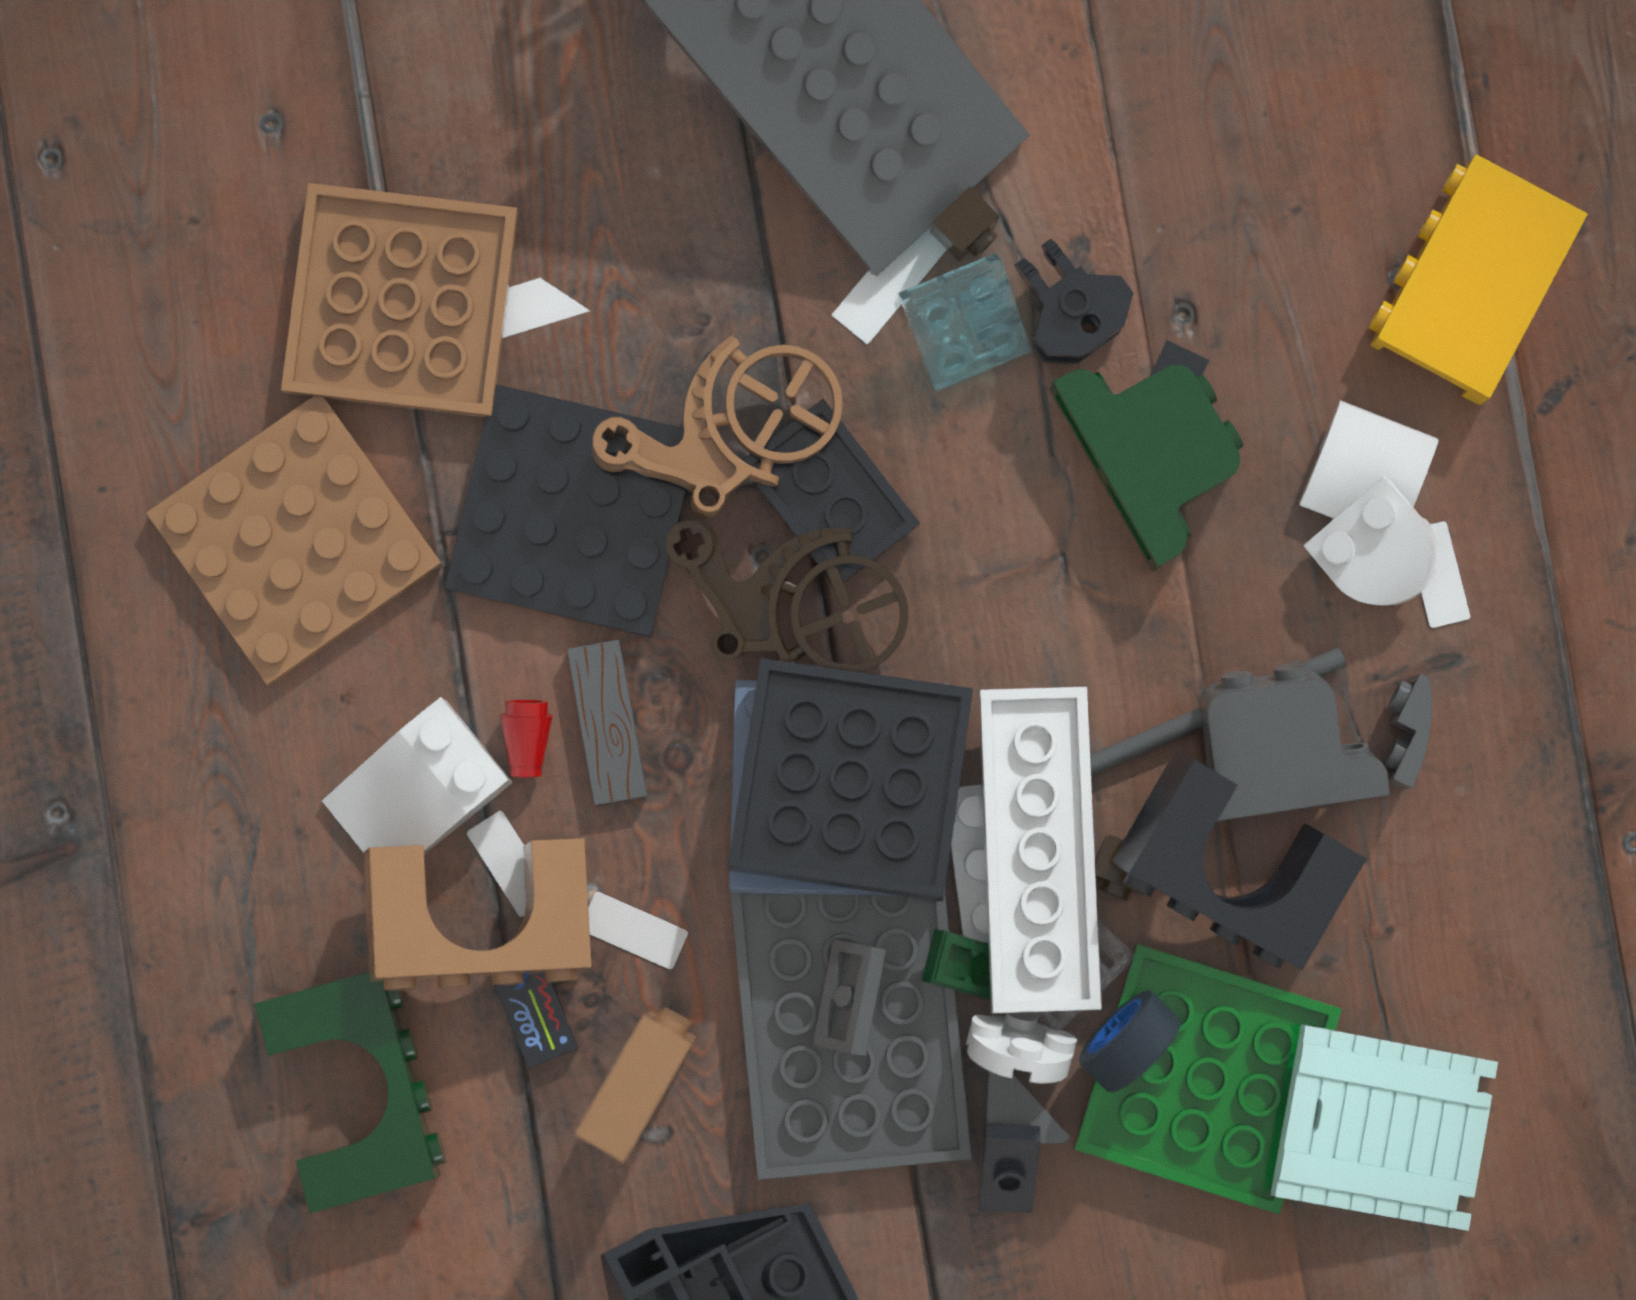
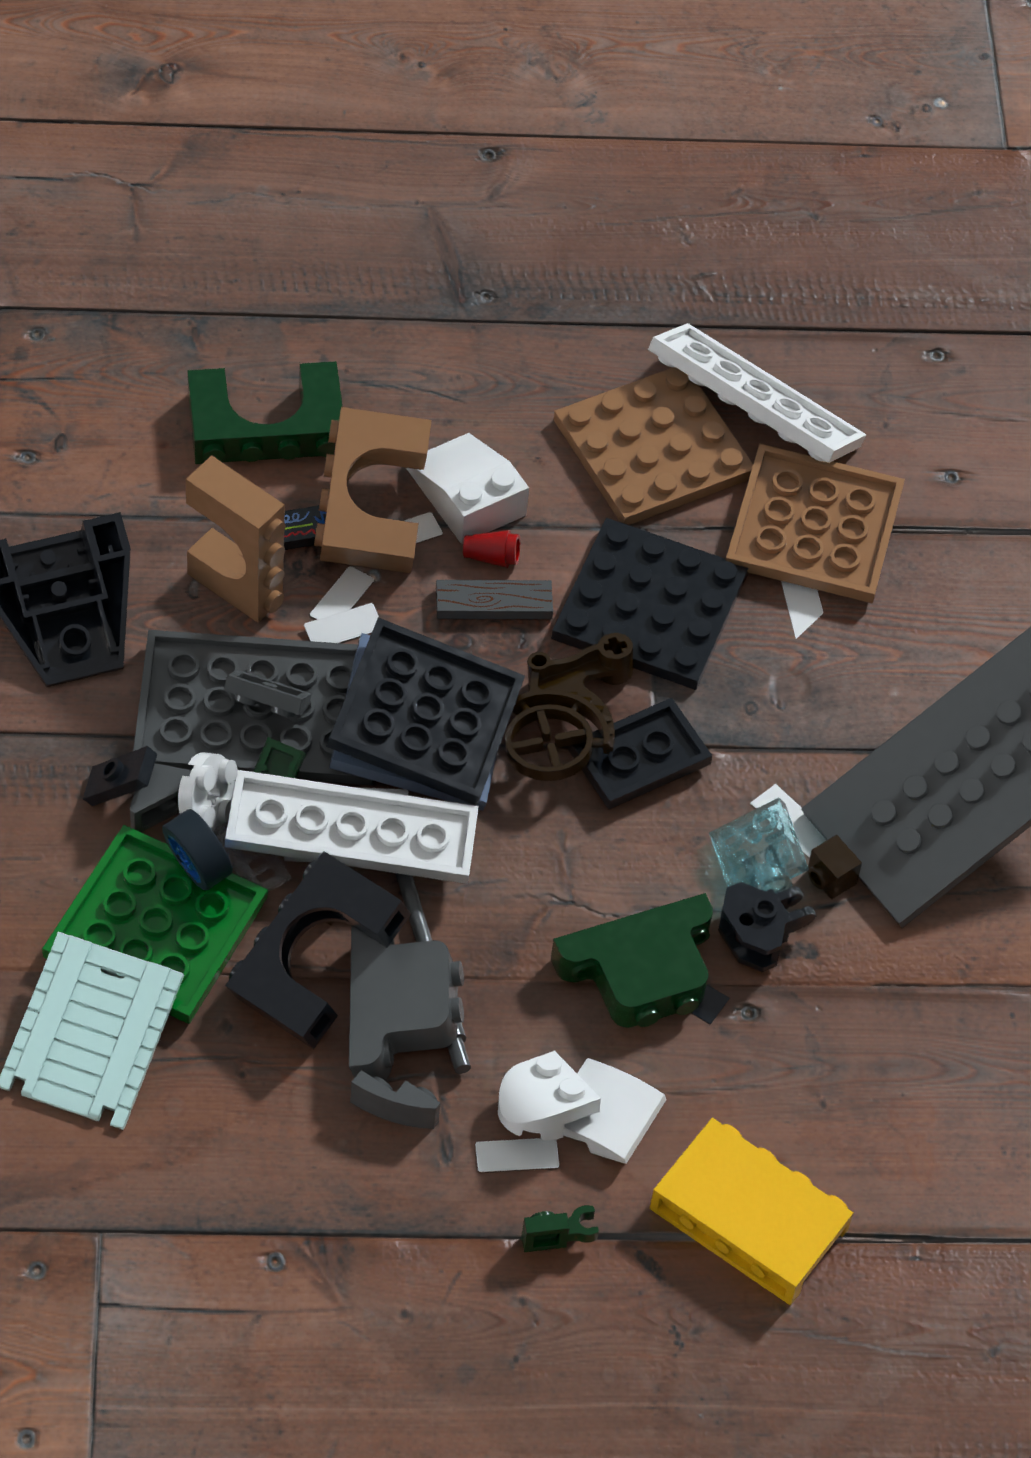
camera: 100 degrees right, 30 degrees down
medium nougat piece [591,335,843,519] -> none
none -> white sticker [304,603,379,643]
none -> dark green plate [521,1205,599,1253]
none -> white plate [648,323,866,463]

